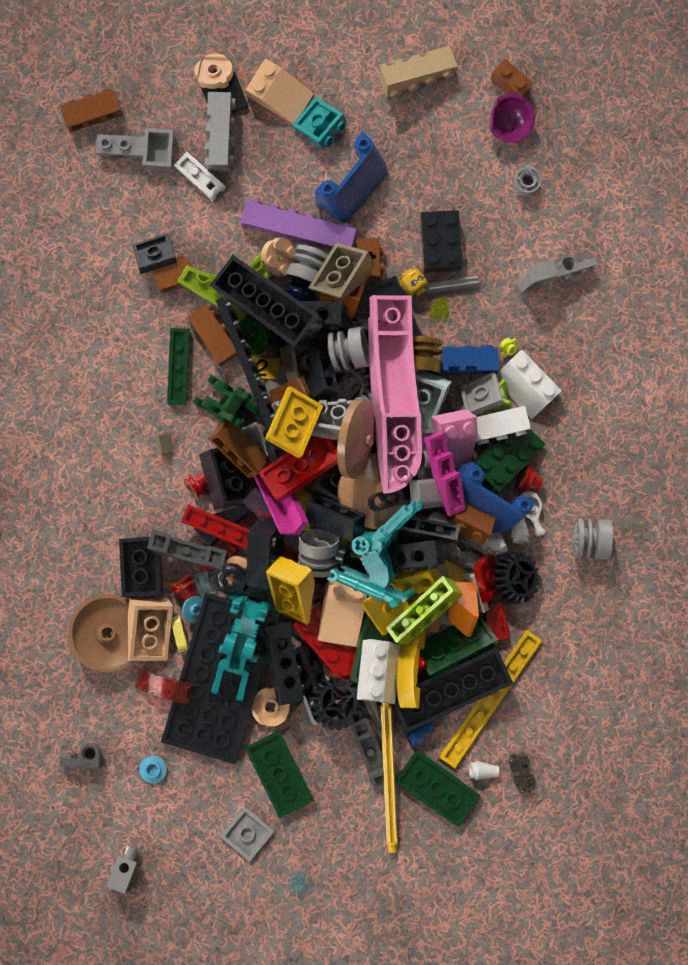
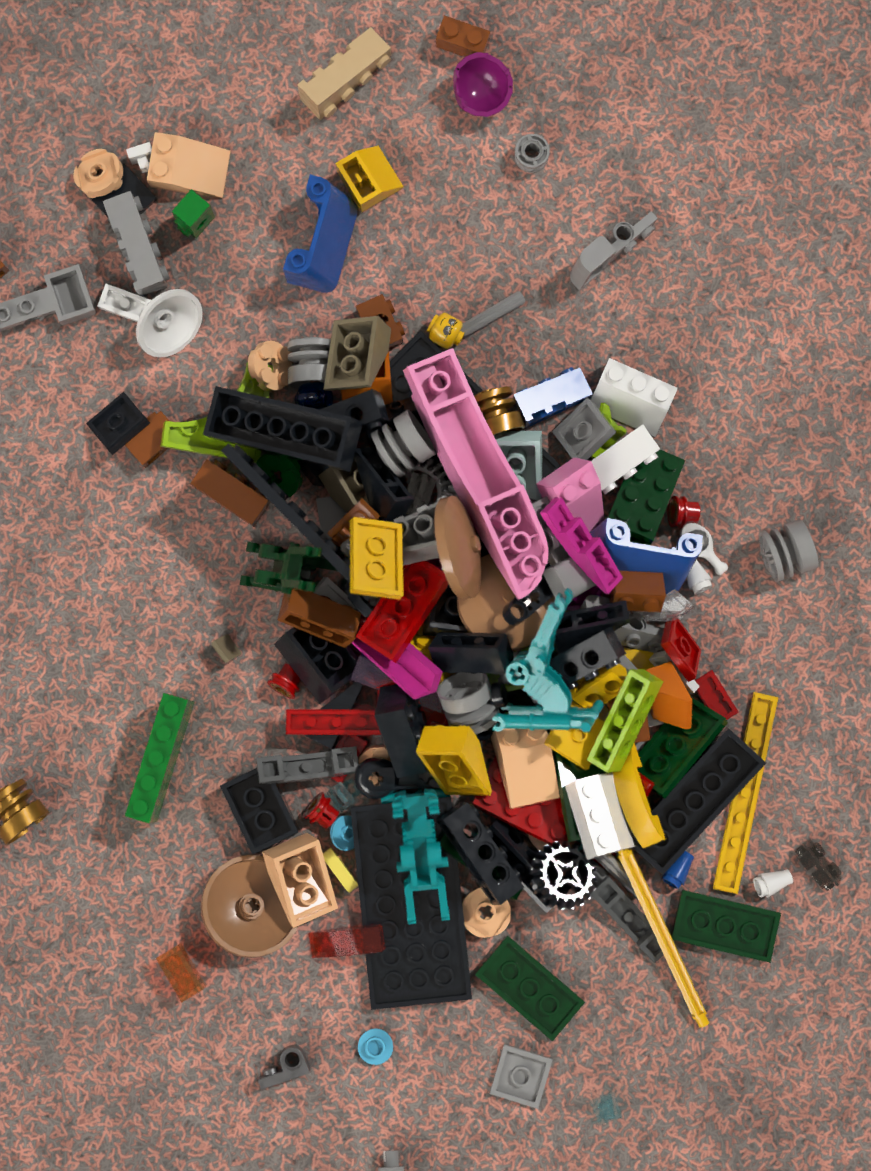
camera: 20 degrees left, 0 degrees up
dark green plate [167,328,190,405] -> none
medium lavender brick [240,200,357,250] -> none
yellow sticker [245,357,280,379] -> none
teal plate [292,97,347,150] -> none
black brick [420,210,462,273] -> none
clear neon green tile [430,296,449,318] -> none
black gear [492,552,541,604] -> none
neon yellow plate [499,338,518,358] -> none
none -> green brick [125,693,195,824]
none -> white tile [126,142,152,173]
none -> white dish [136,289,202,357]
none -> clear orange brick [156,943,207,1003]
none -> green brick [172,189,215,239]
none -> yellow slope [335,146,404,212]

